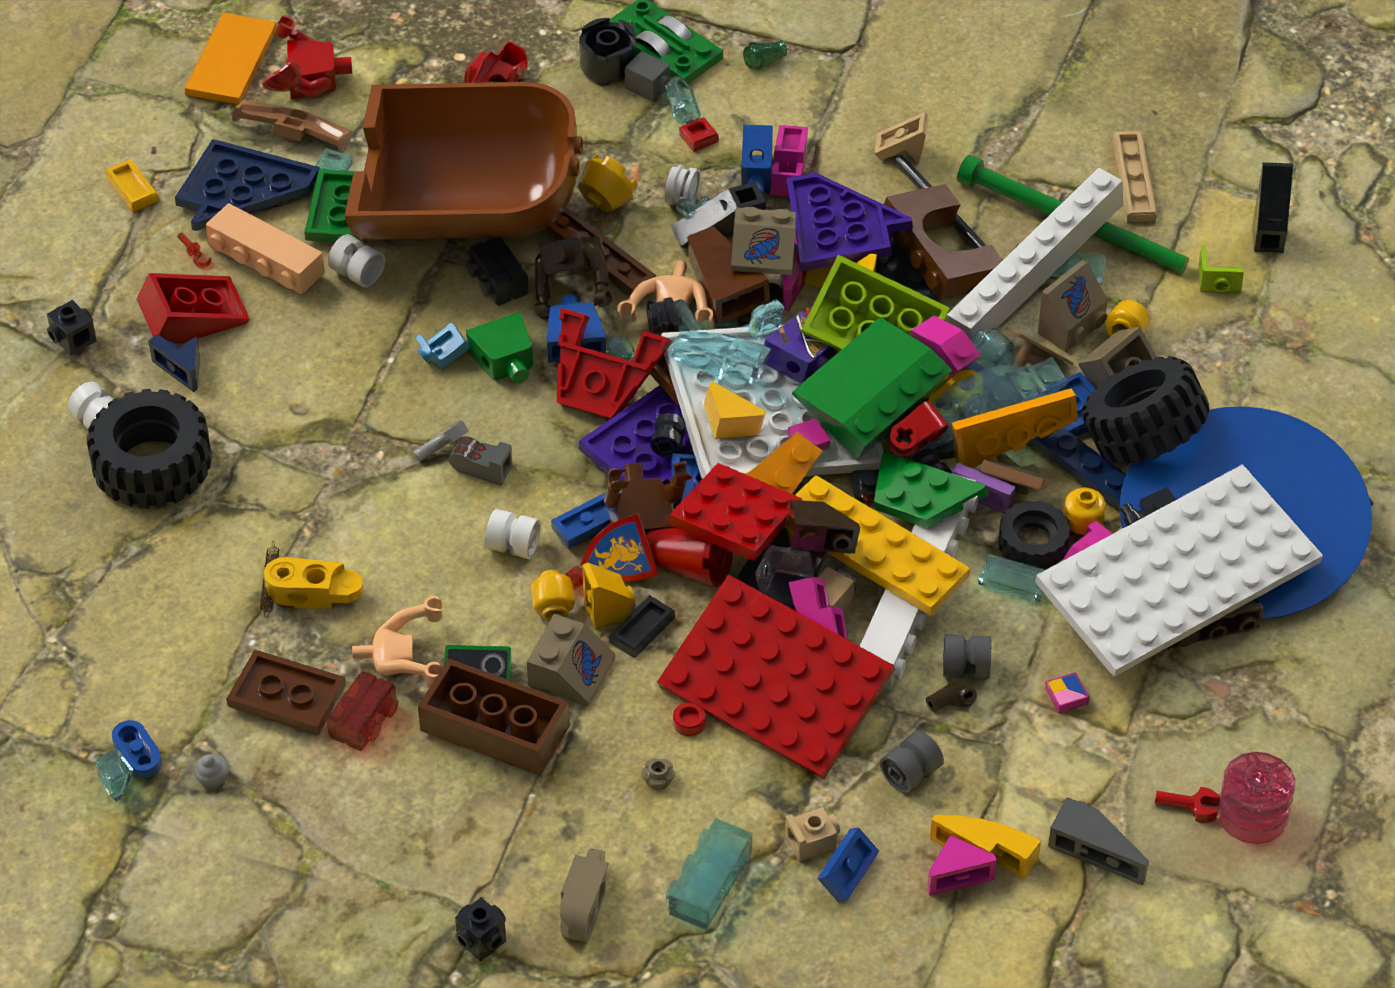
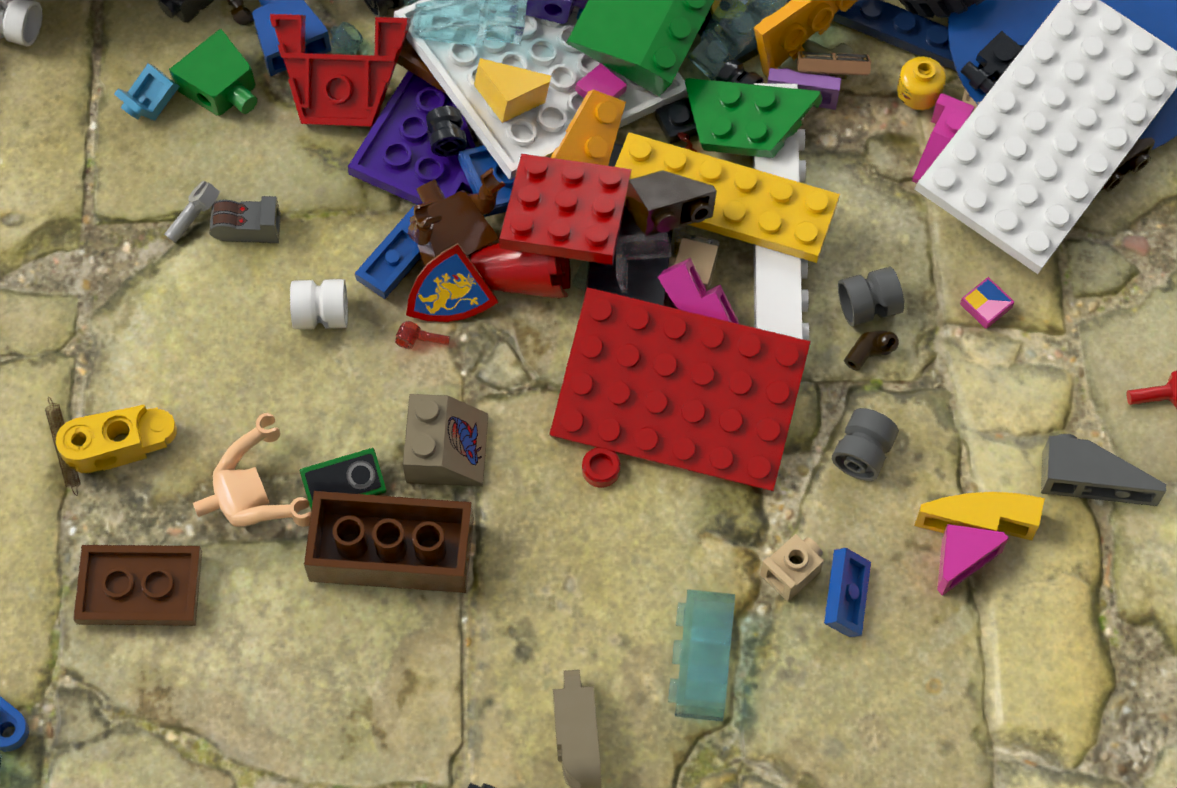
camera: 20 degrees left, 15 degrees up
light grey plate [195,754,229,788] -> none
clear red brick [326,671,399,751] -> none
yellow head [531,570,575,620] -> none
yellow slope [582,563,635,629] -> none
black tile [609,595,675,658] -> none
dark tan plate [642,758,675,790] -> none
red piece [888,401,949,458] -> none
clear light blue tile [978,554,1045,602] -> none
black tyre [998,501,1071,571] -> none

